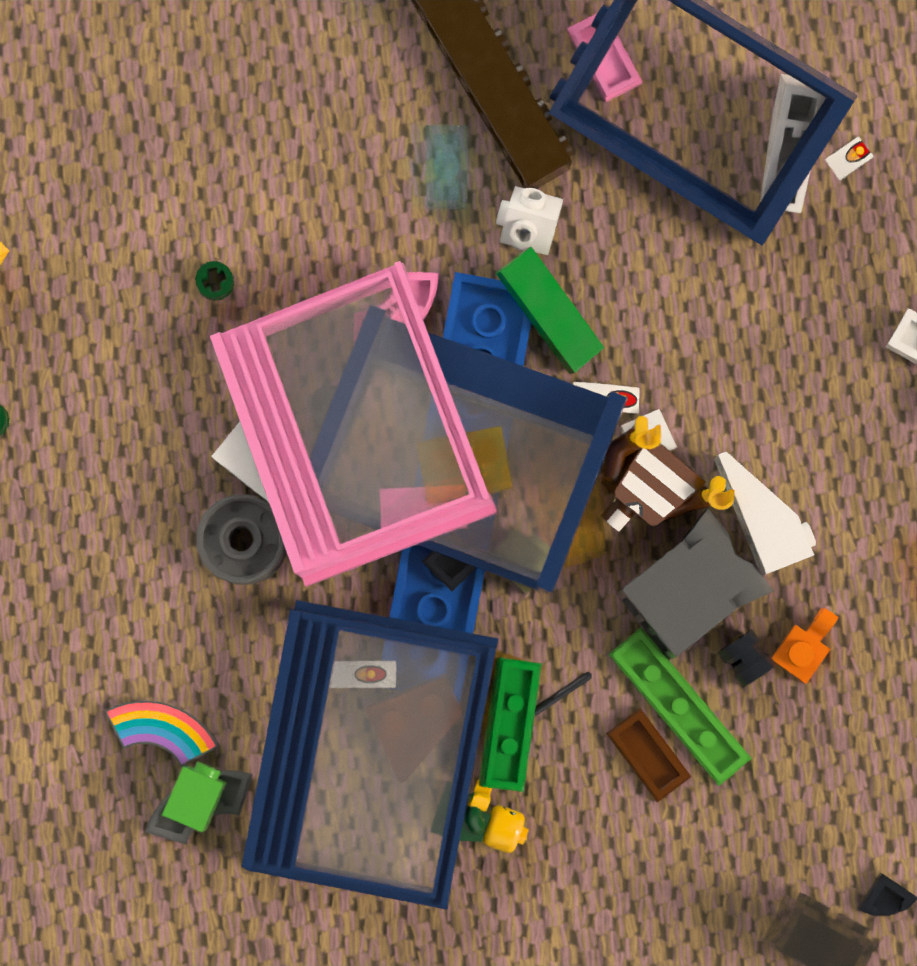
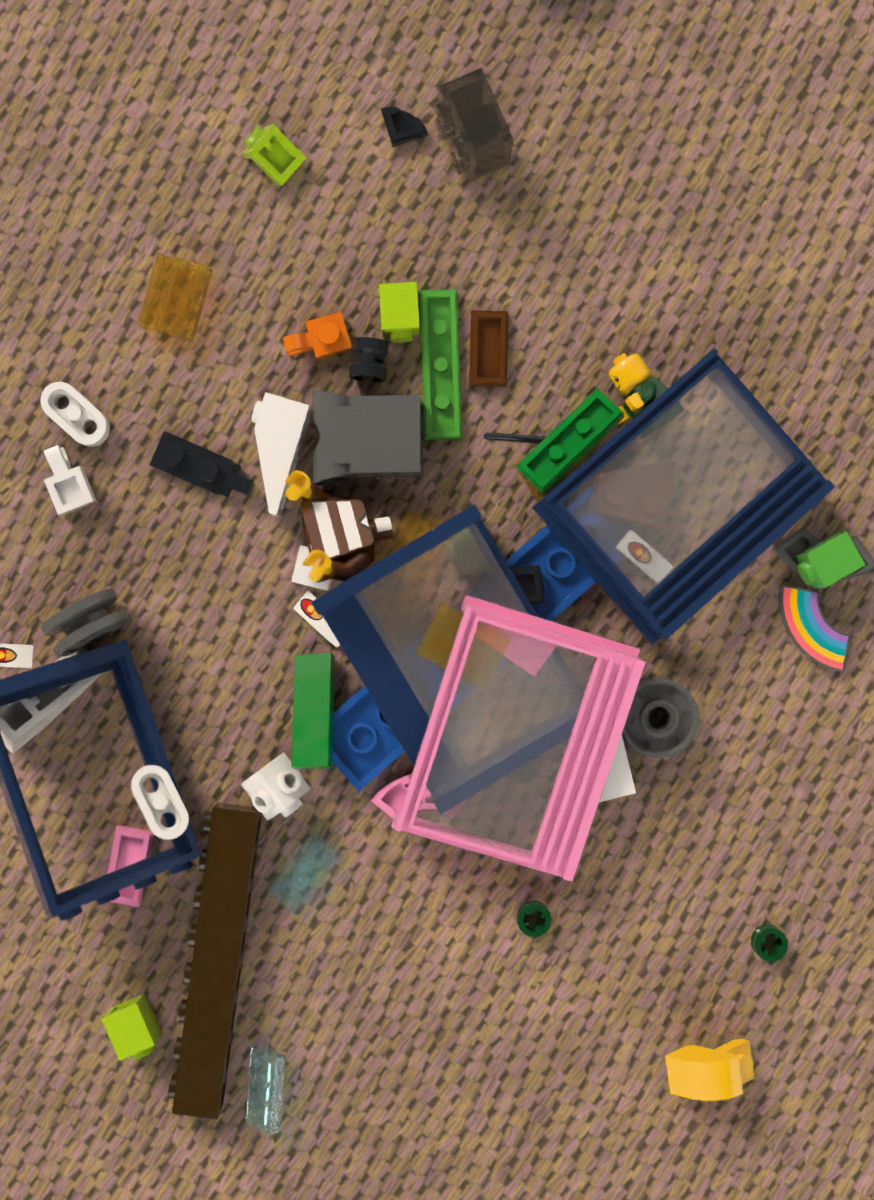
camera: 140 degrees left, 5 degrees up
none -> dark grey wheel [41,588,131,658]
none -> white plate [131,765,189,840]
none -> black hinge [149,431,255,497]
none -> lime brick [379,282,420,343]

